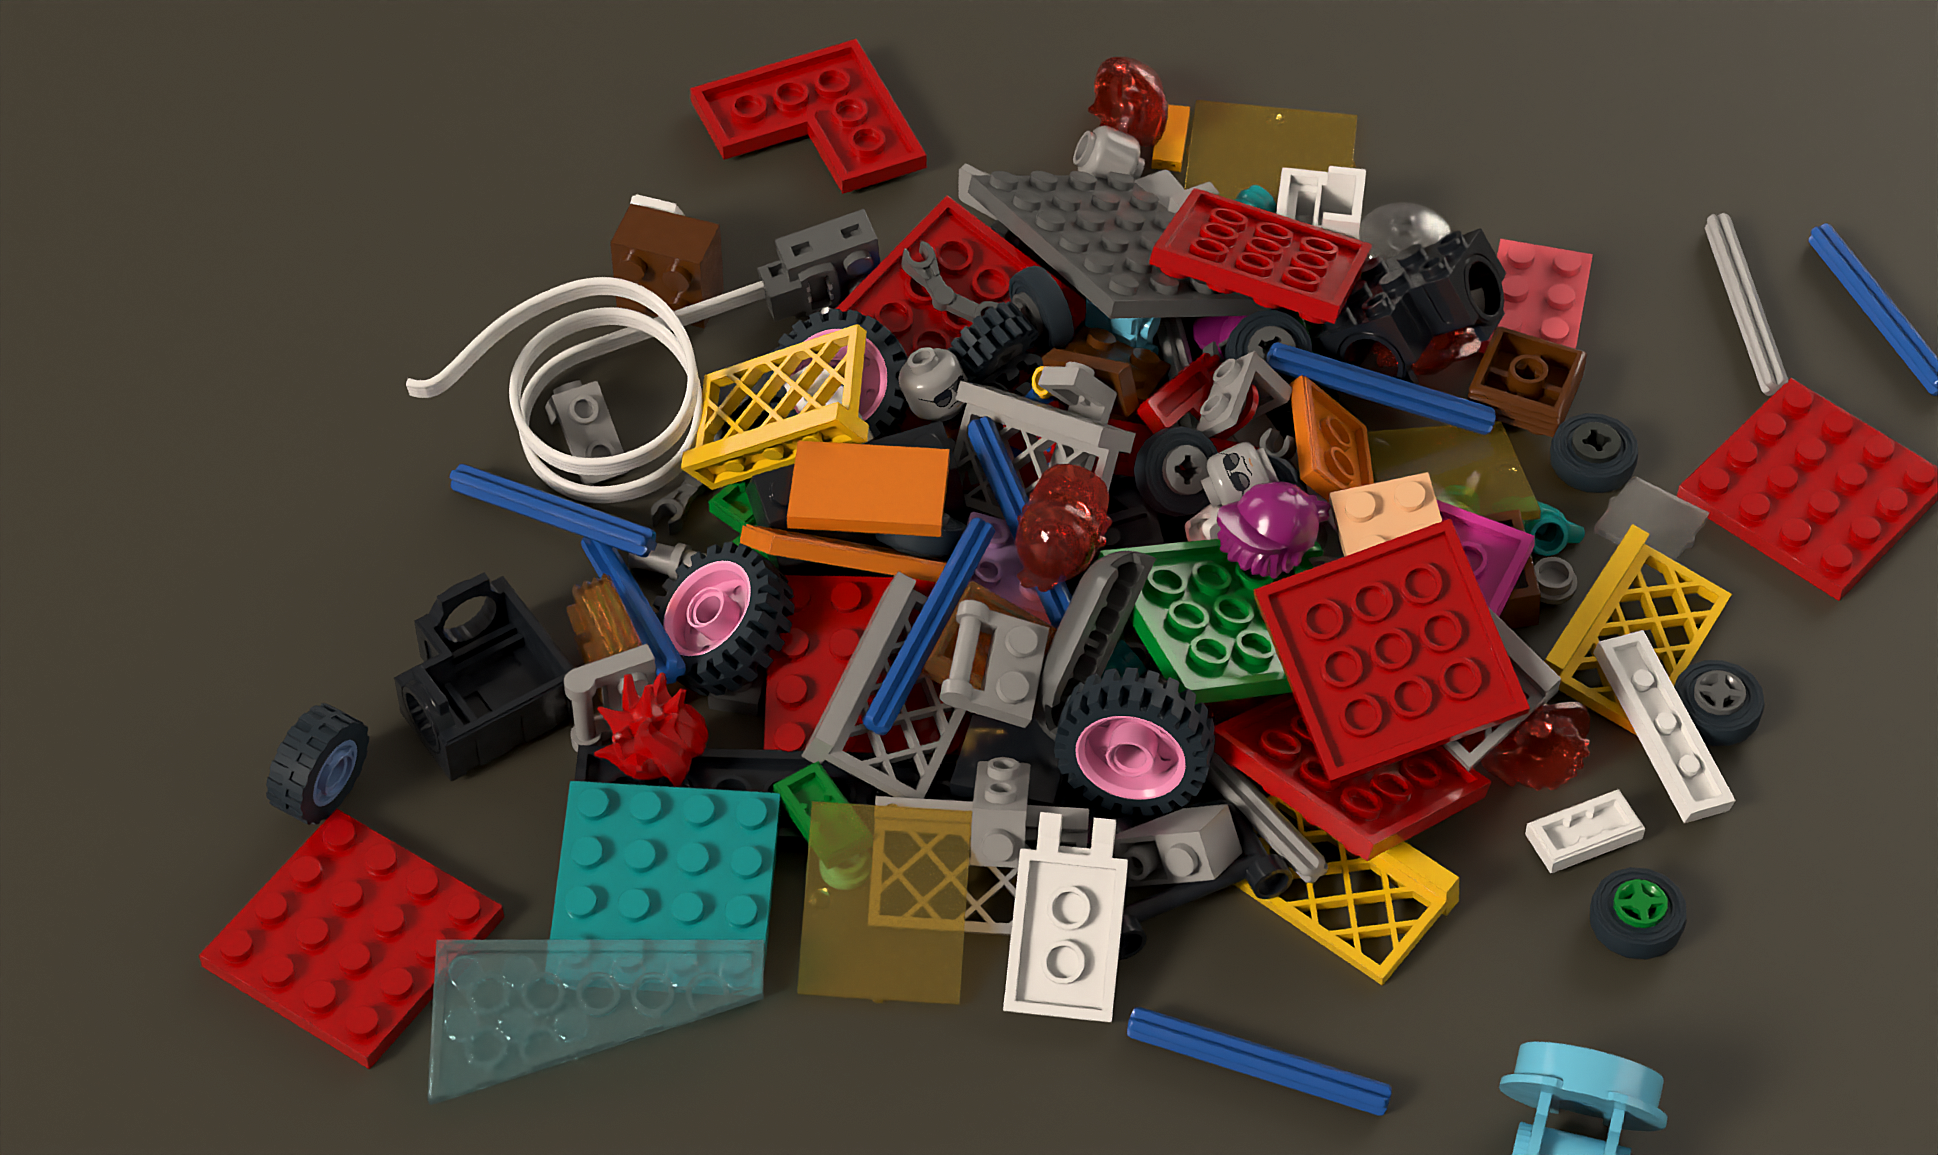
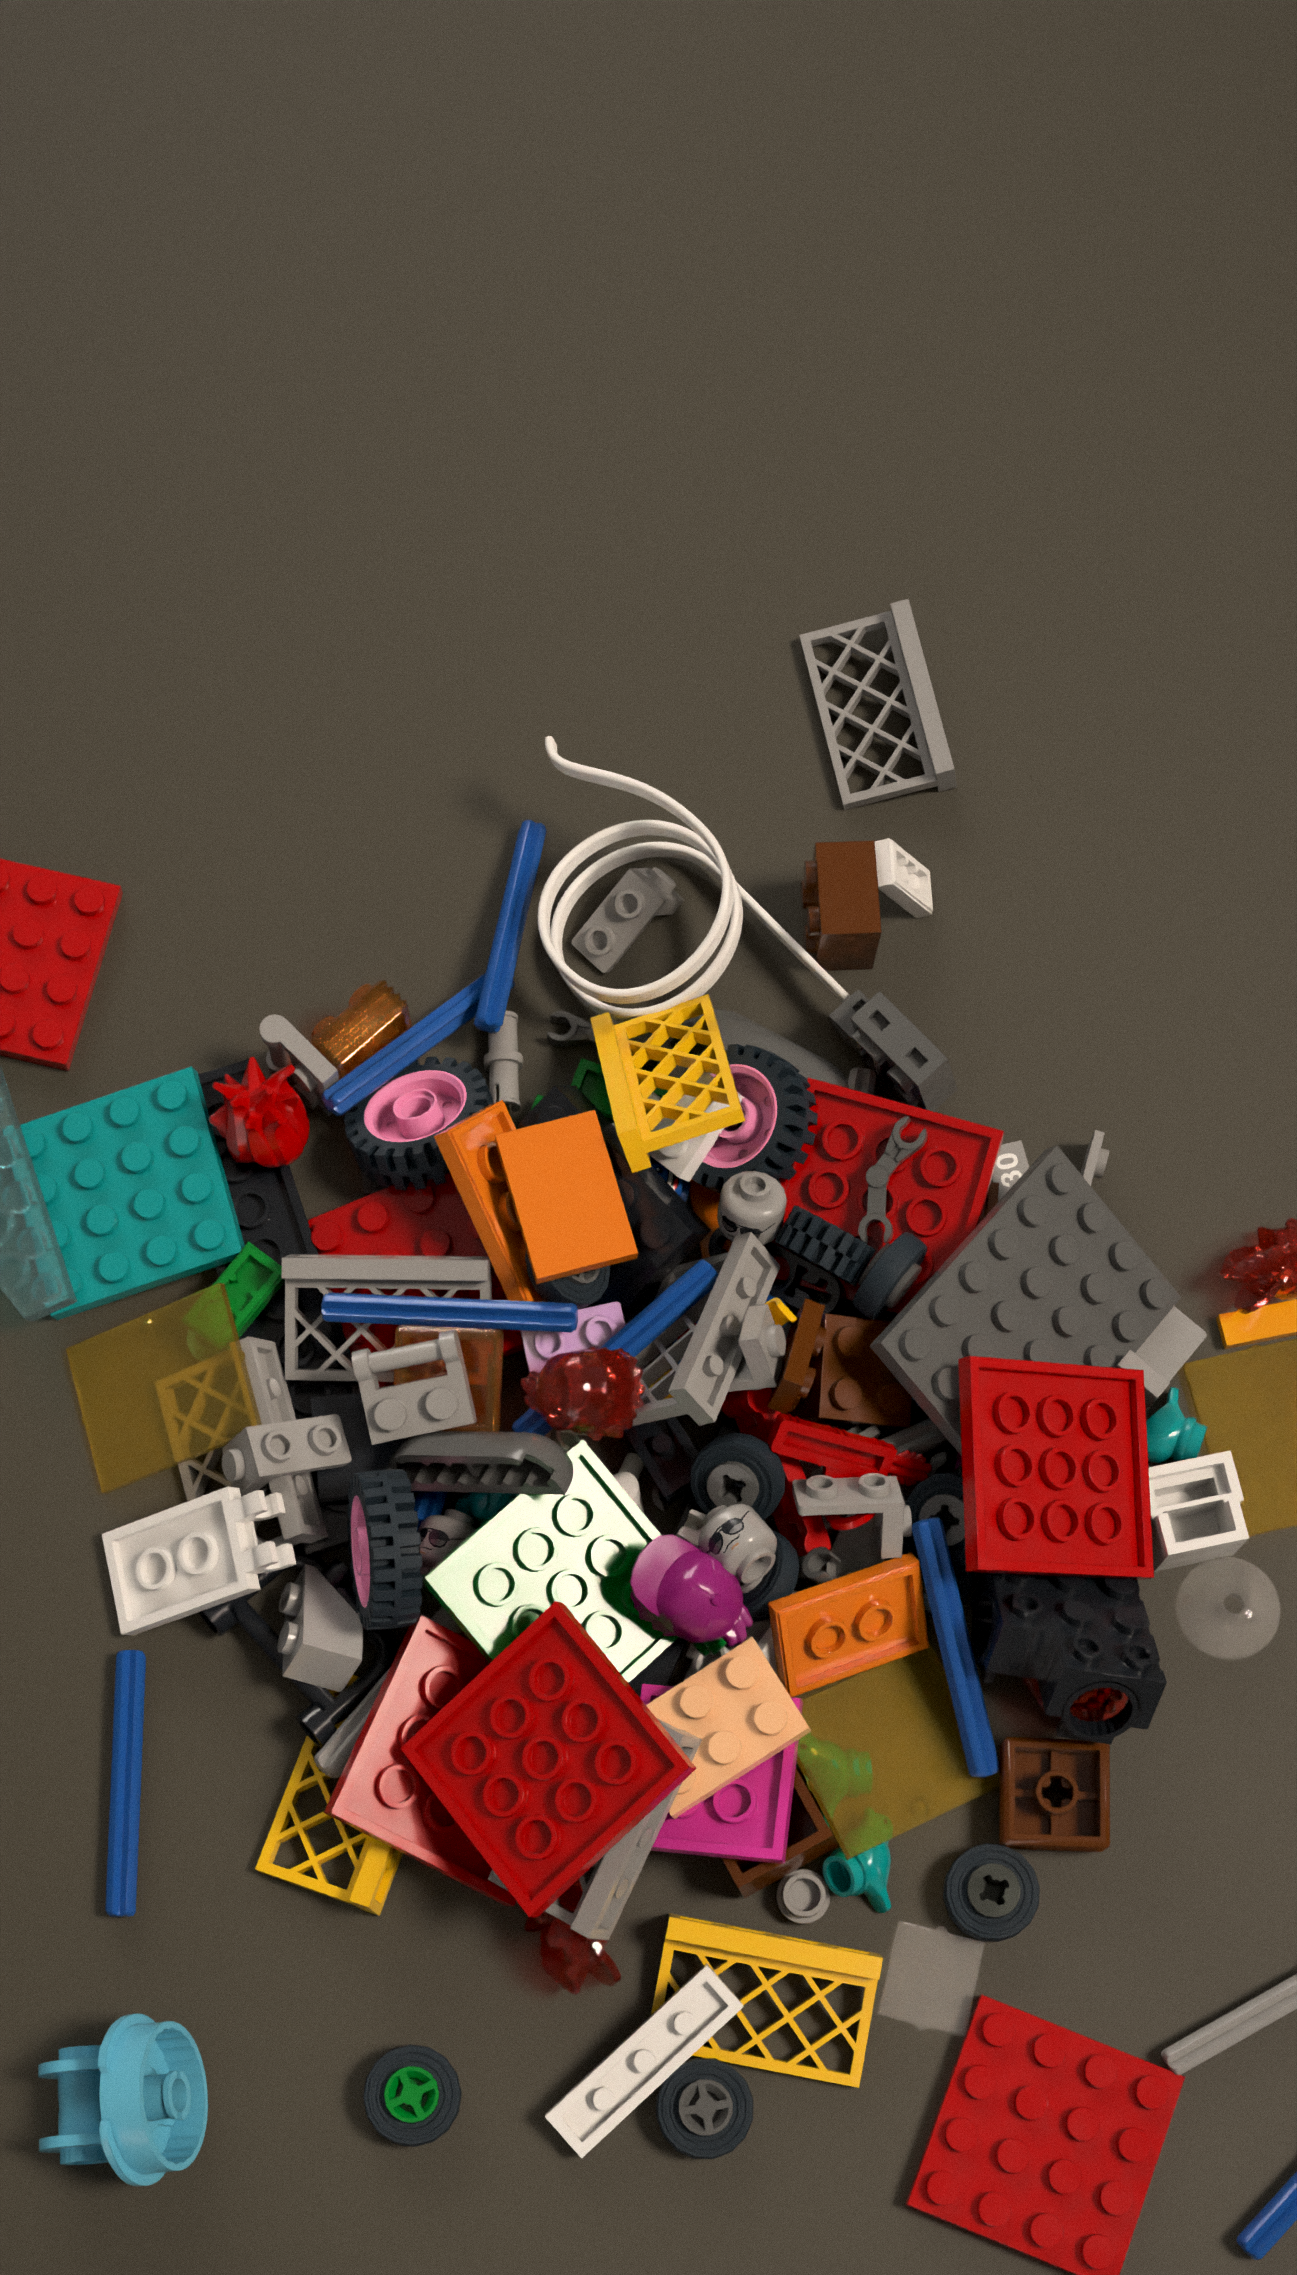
camera: 65 degrees right, 20 degrees up
black wheel [266,703,370,825] -> none
black piece [394,572,575,782] -> none
red plate [690,39,927,194] -> none
light grey head [1073,126,1145,180] -> none
coral plate [1478,239,1593,353] -> none
white plate [1525,789,1645,874] -> none
none -> light grey fence [799,599,957,810]

